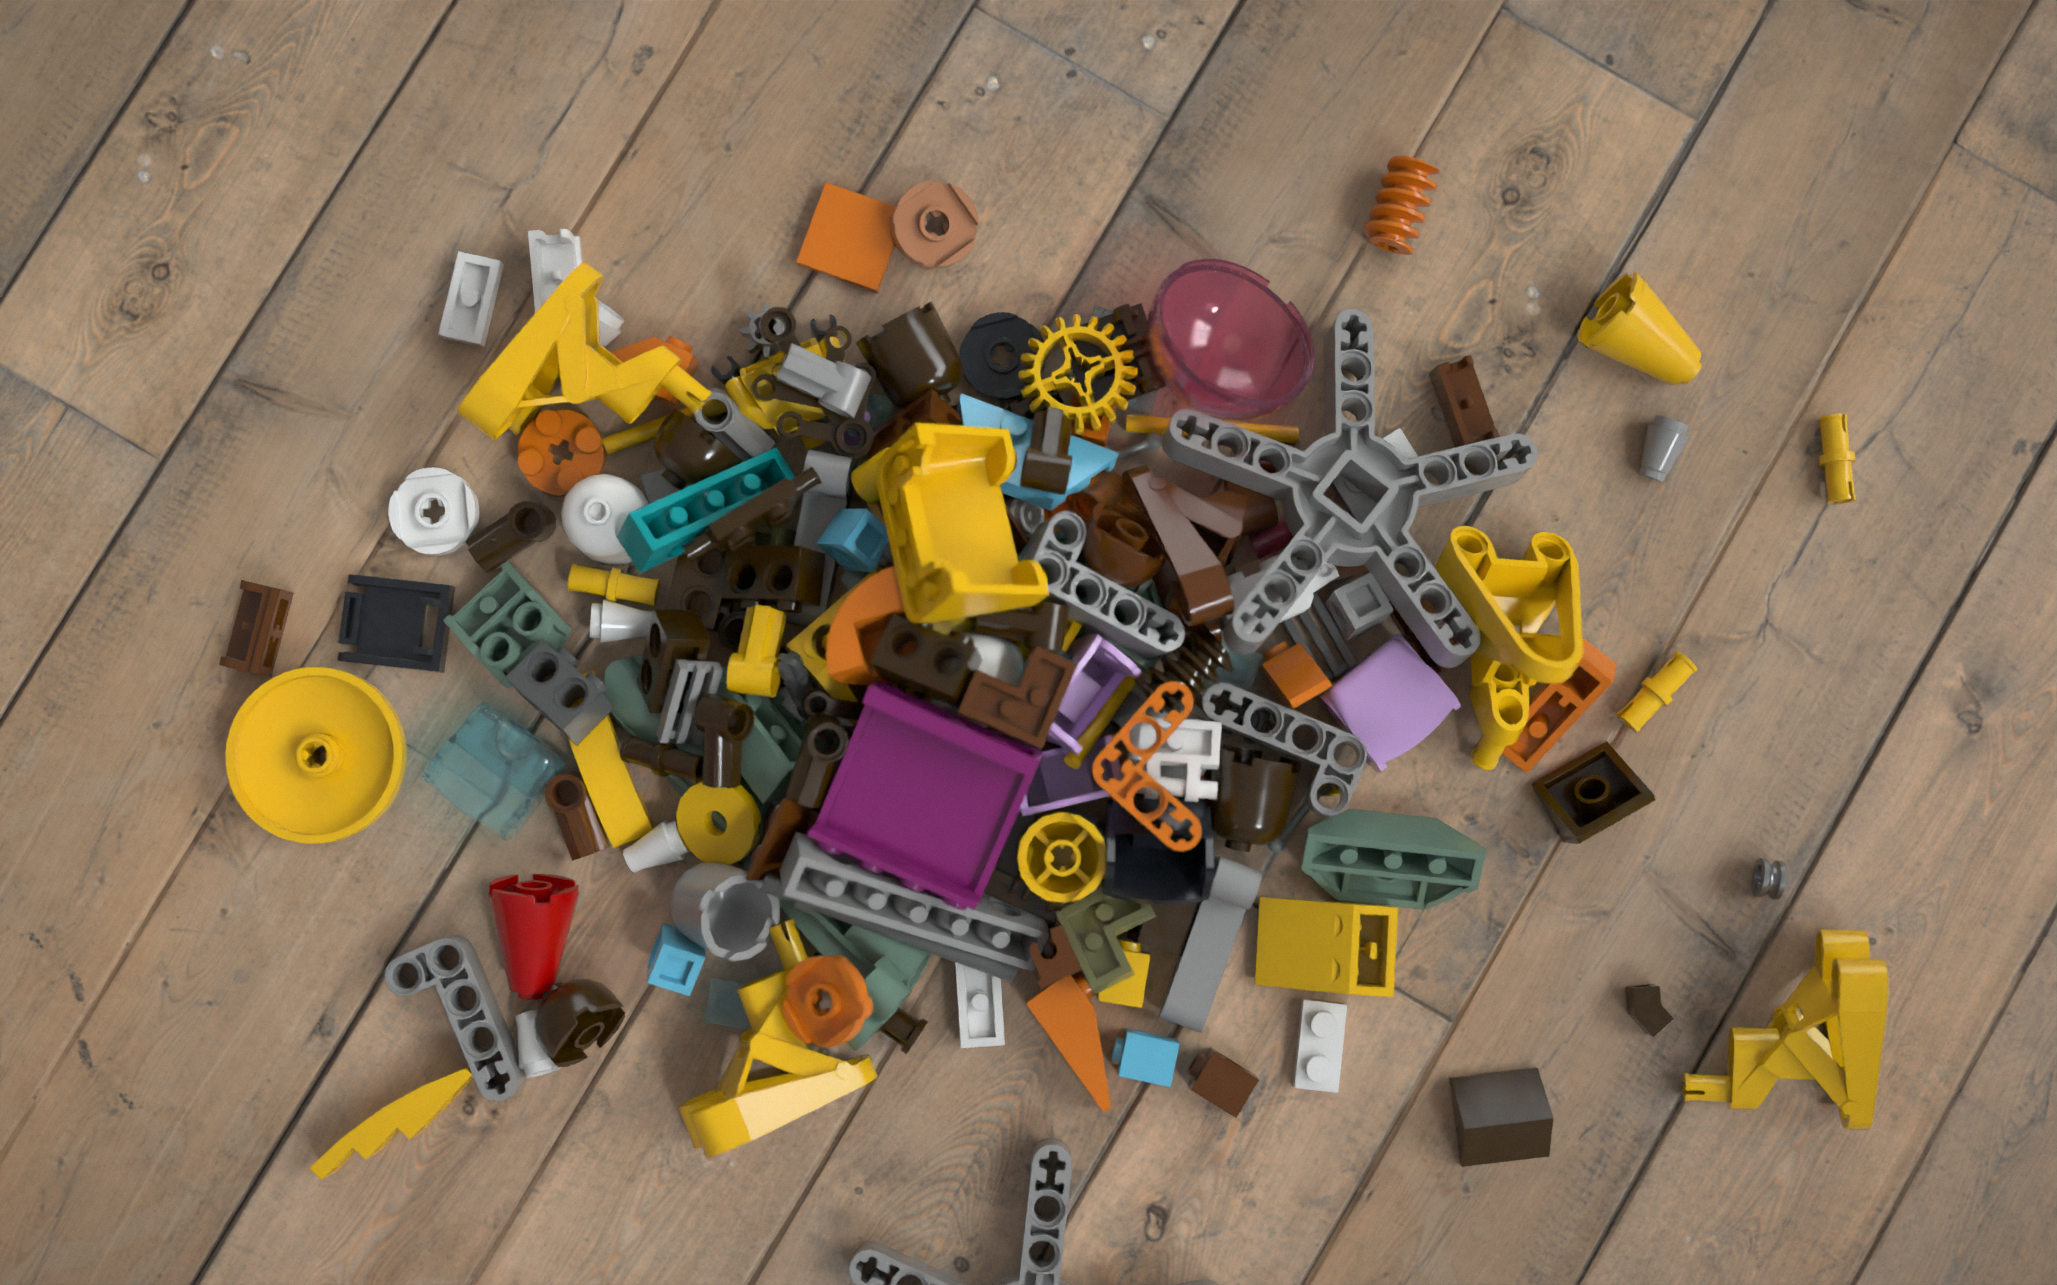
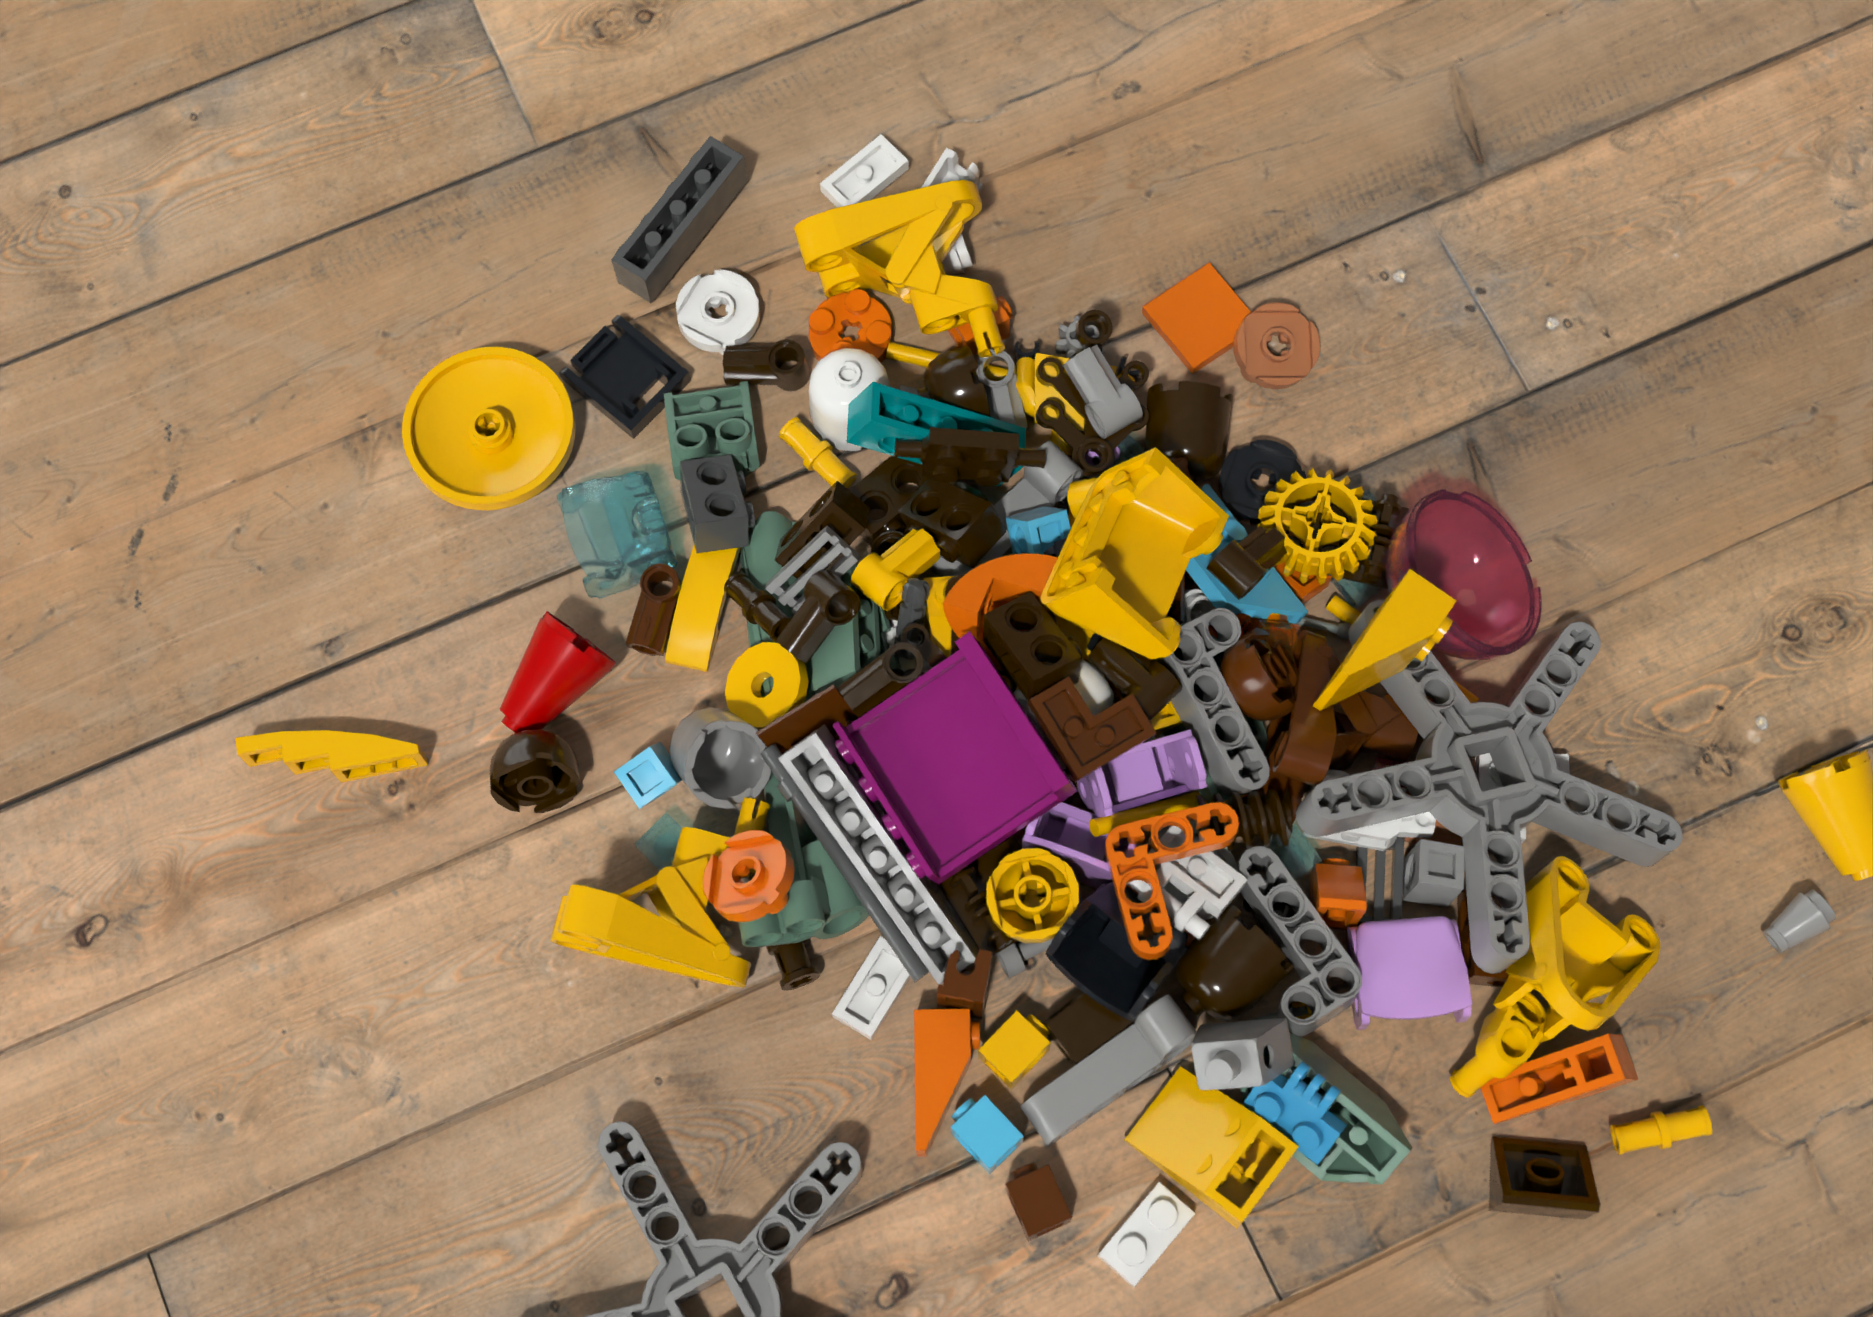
camera: 40 degrees right, 15 degrees down
reddish brown hinge [219,580,294,677] -> none
light grey beam [384,935,526,1102] -> none
white cone [515,1009,561,1078] -> none
white cone [590,599,653,643] -> none
white cone [623,819,691,873] -> none
olive plate [1055,890,1156,995] -> none
orange piece [1364,155,1439,255] -> none
reddish brown hinge [1429,355,1500,447] -> none
none -> dark grey brick [611,136,748,304]
none -> light grey torso [1191,1018,1295,1090]
none -> dark azure hinge [1242,1061,1347,1165]
none -> yellow slope [1313,569,1457,711]

